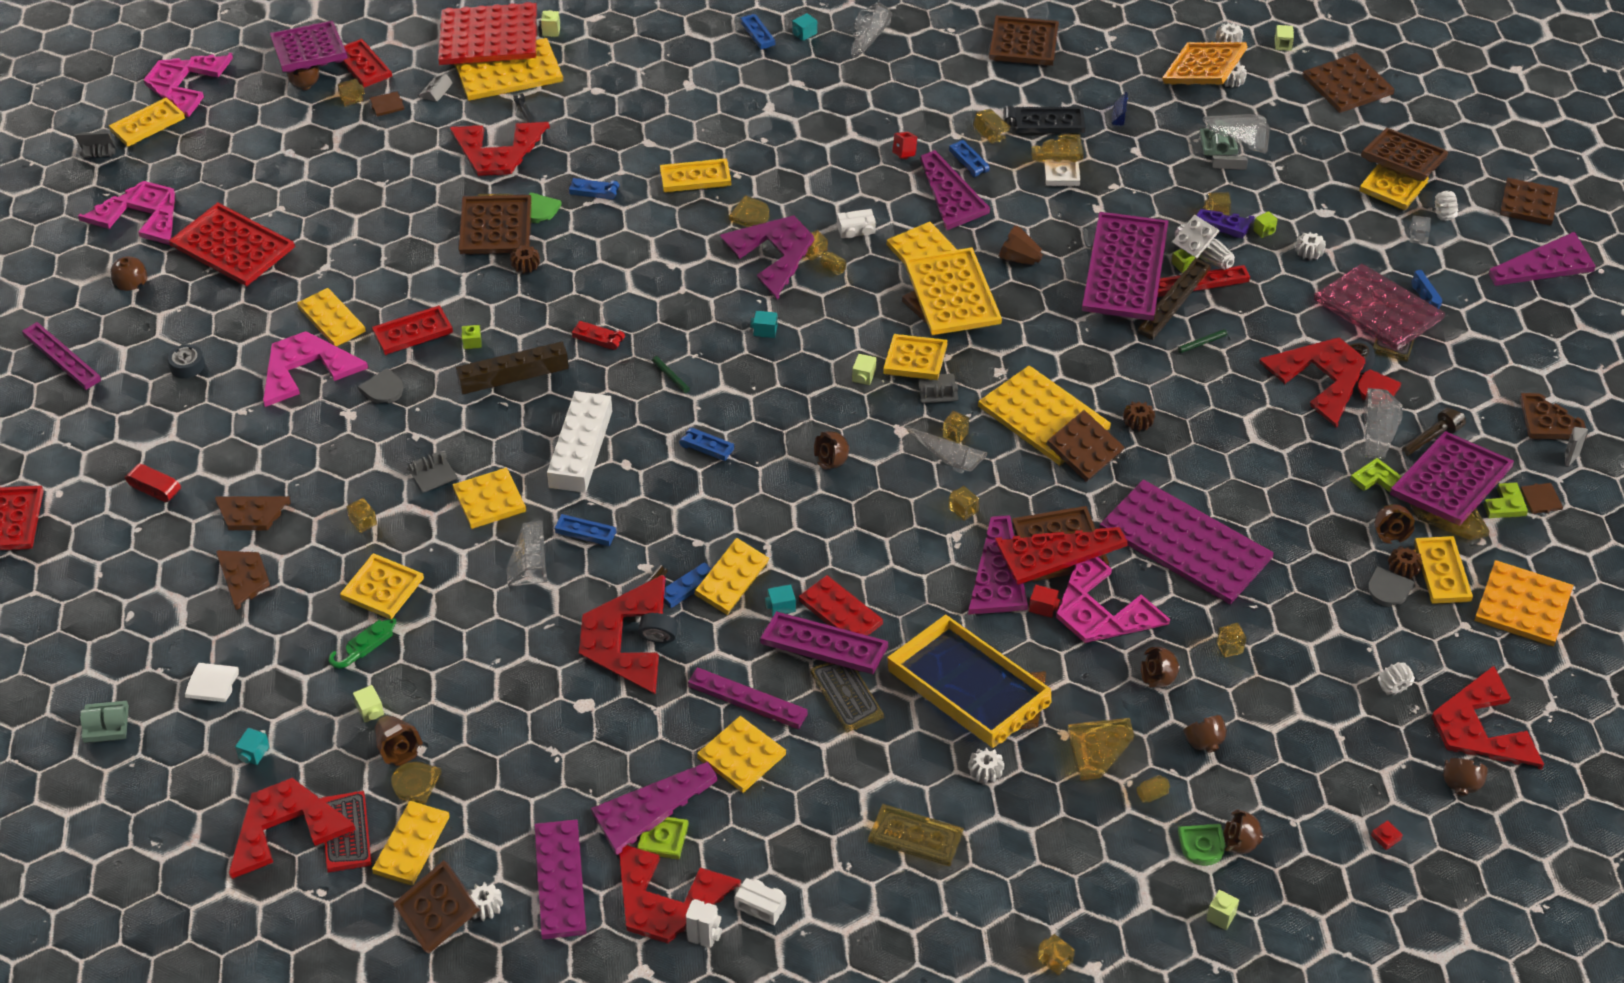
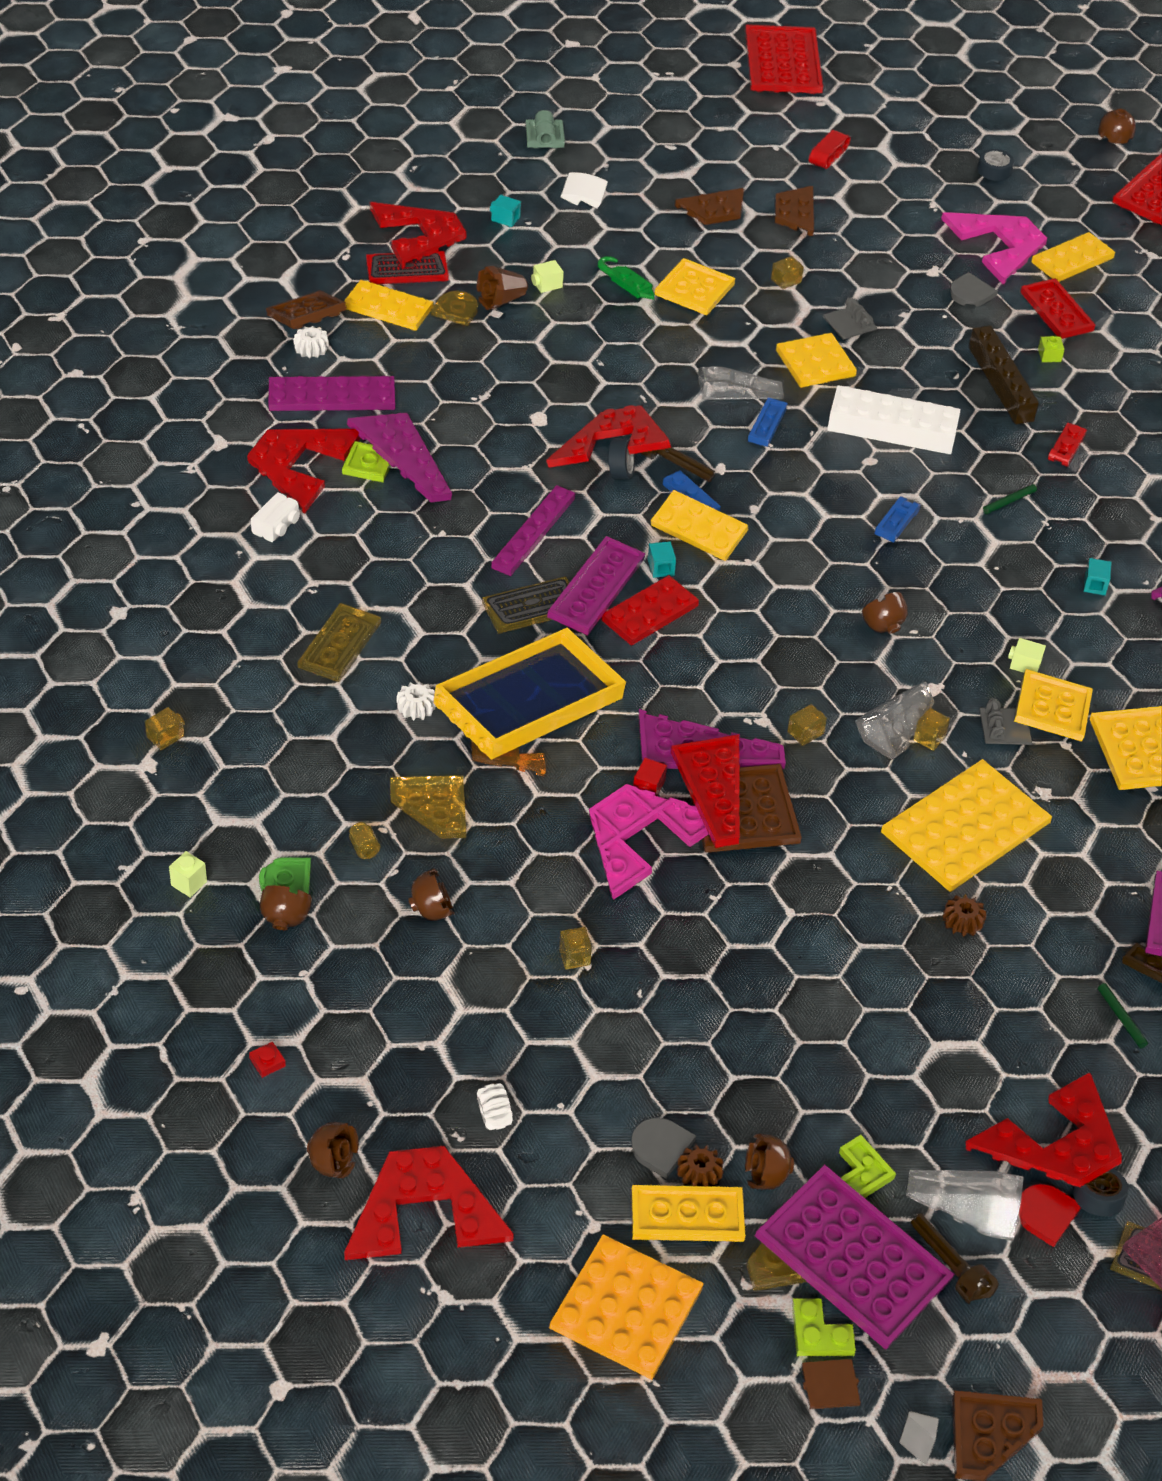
camera: 90 degrees right, 0 degrees up
magenta plate [22,322,101,390] -> none
white brick [686,899,722,948] -> none
yellow plate [697,716,786,793] -> none
reddish brown plate [1046,410,1125,482] -> none
magenta plate [1099,479,1274,605] -> none
reddish brown cylinder [1141,647,1179,688] -> none

